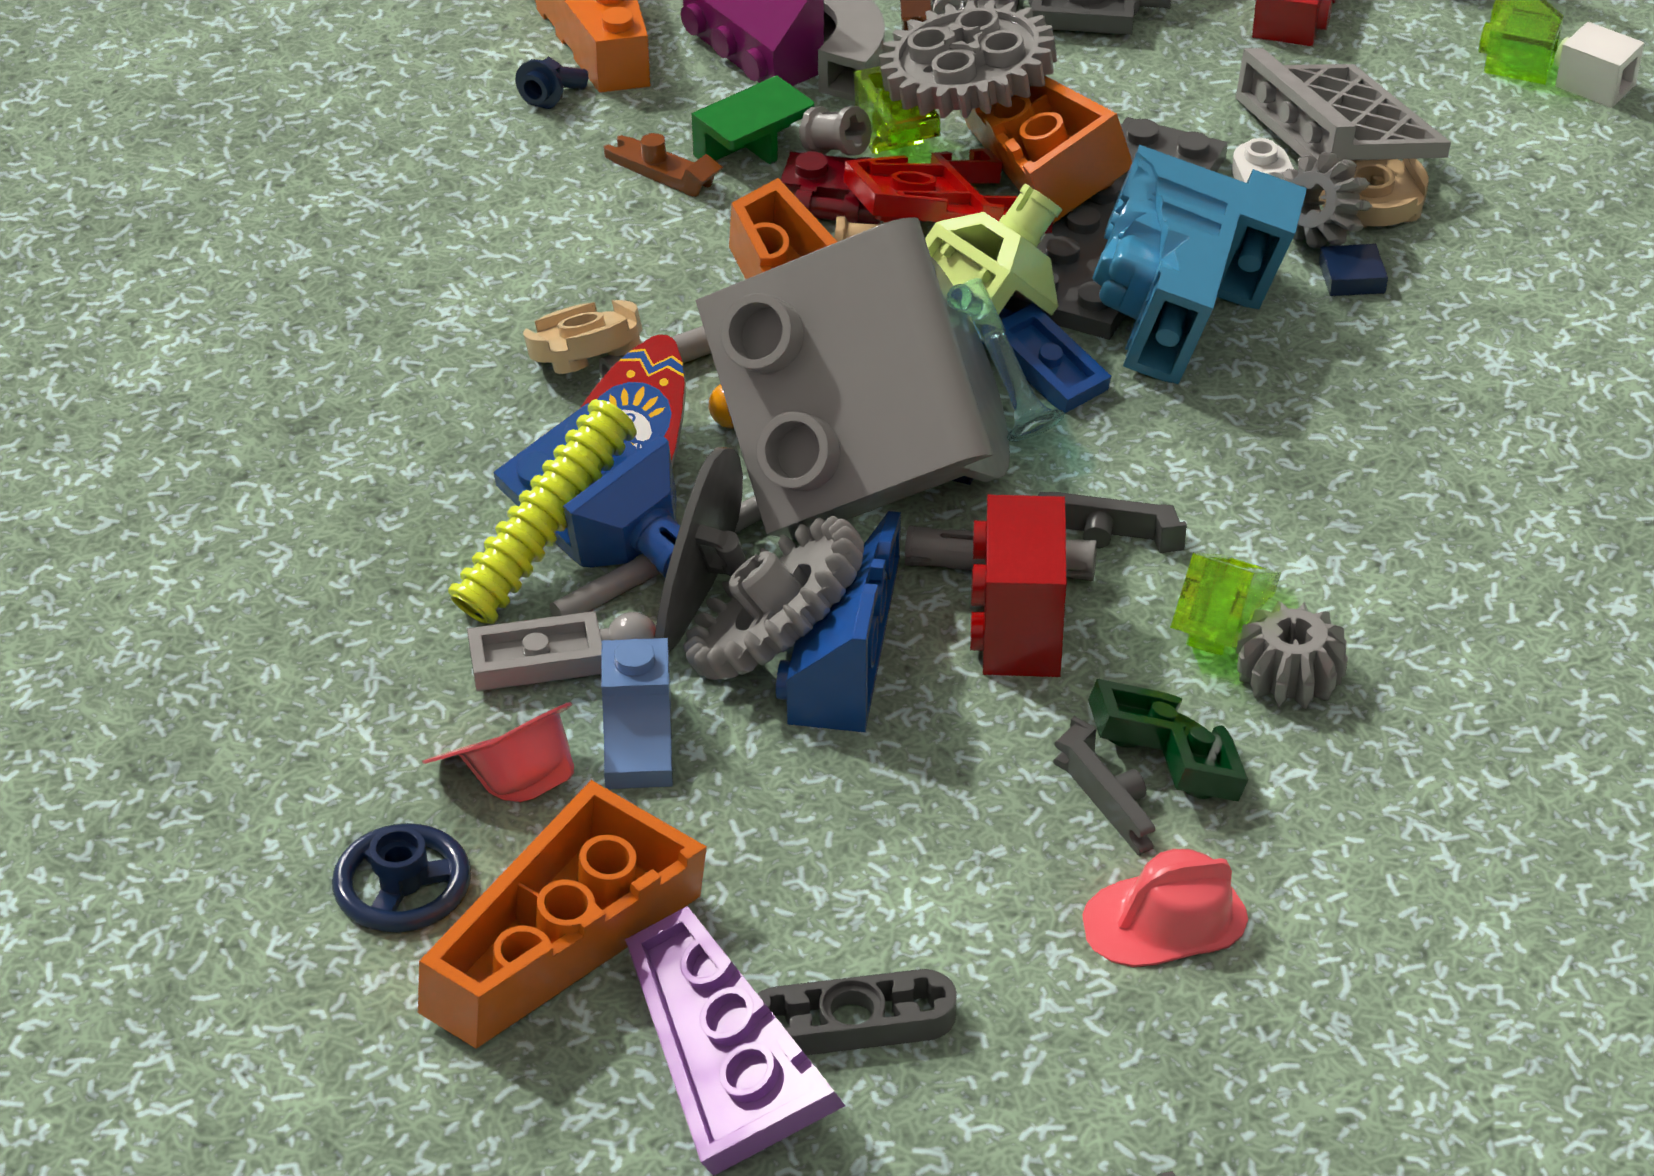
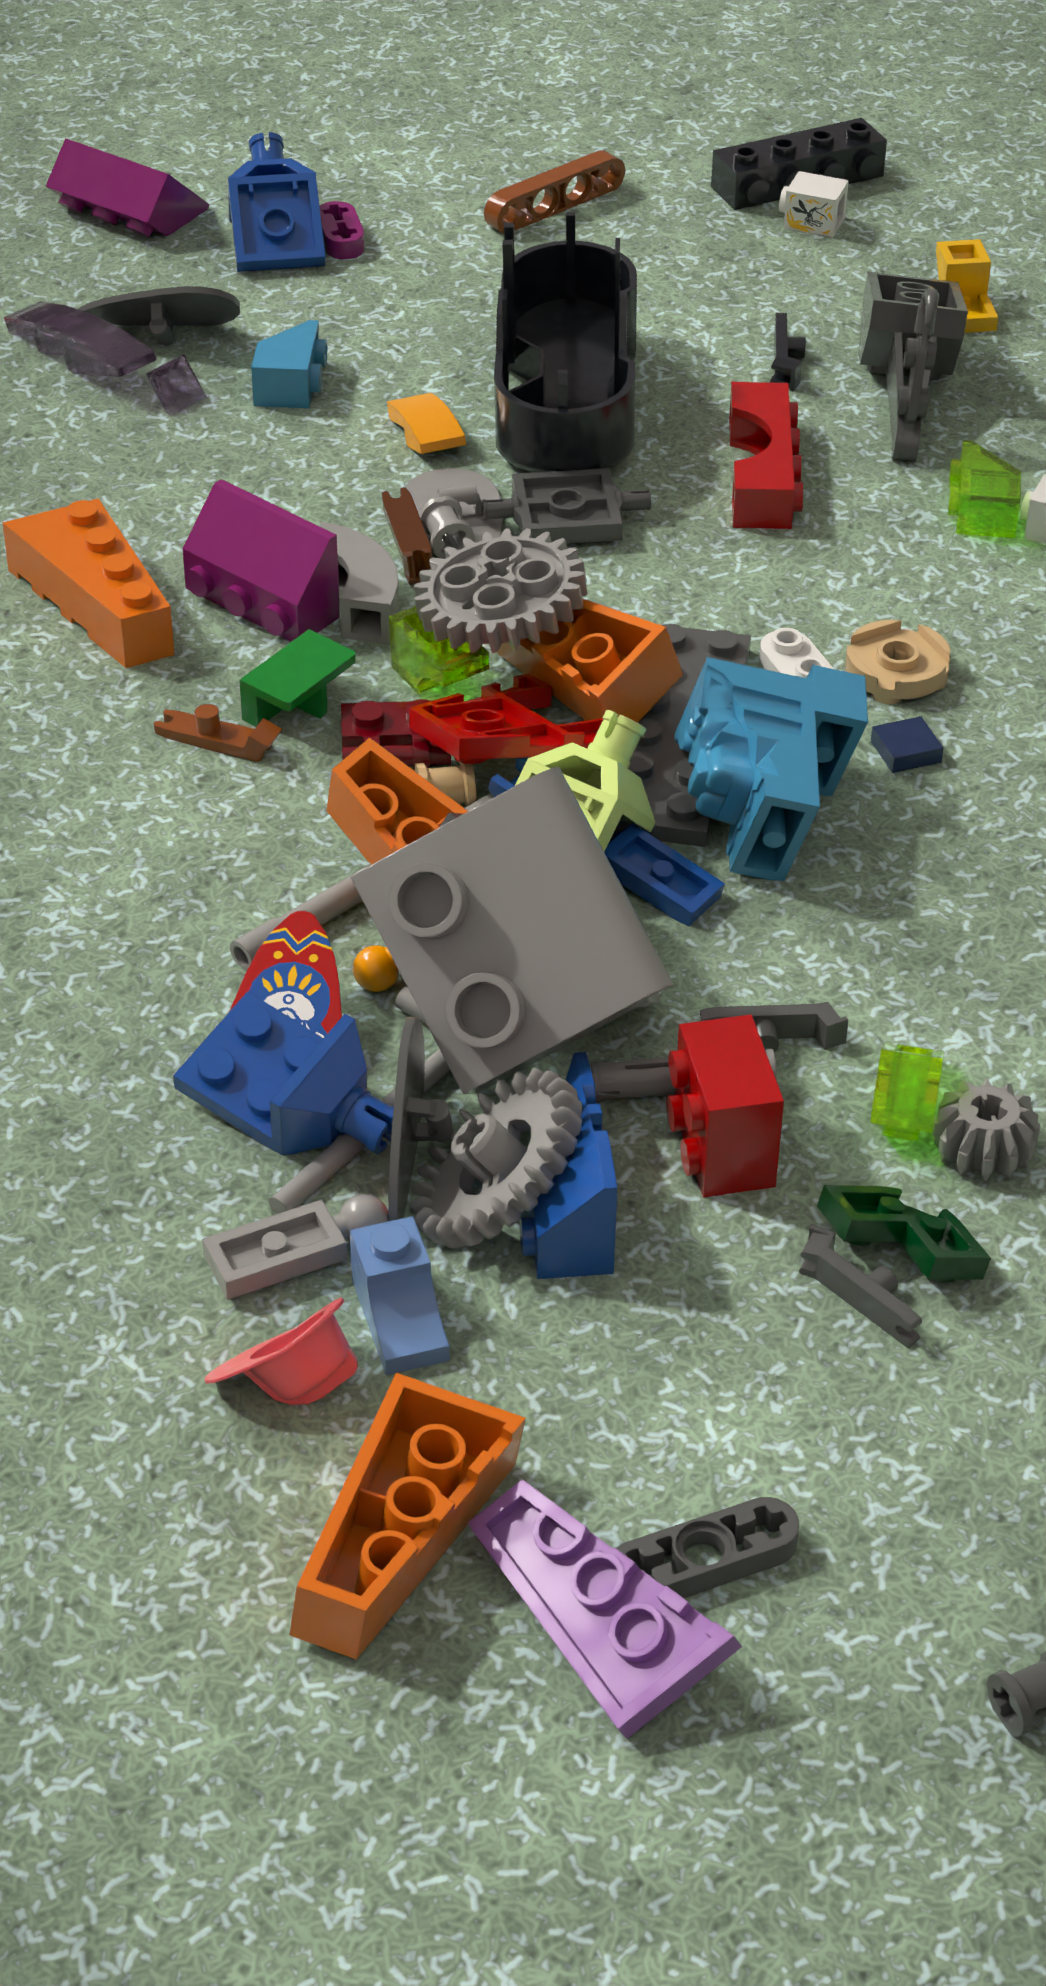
camera: 15 degrees left, 0 degrees up
dark blue piece [332,823,471,933] -> none
neon yellow piece [448,399,637,624] -> none
dark blue plate [515,56,589,109] -> none
tan plate [523,300,643,374] -> none
light grey bush [799,106,872,156] -> none
clear light blue piece [947,278,1065,442] -> none
coral piece [1082,849,1248,967] -> none
light grey fence [1235,48,1451,162] -> none
light grey gear [1281,152,1372,248] -> none

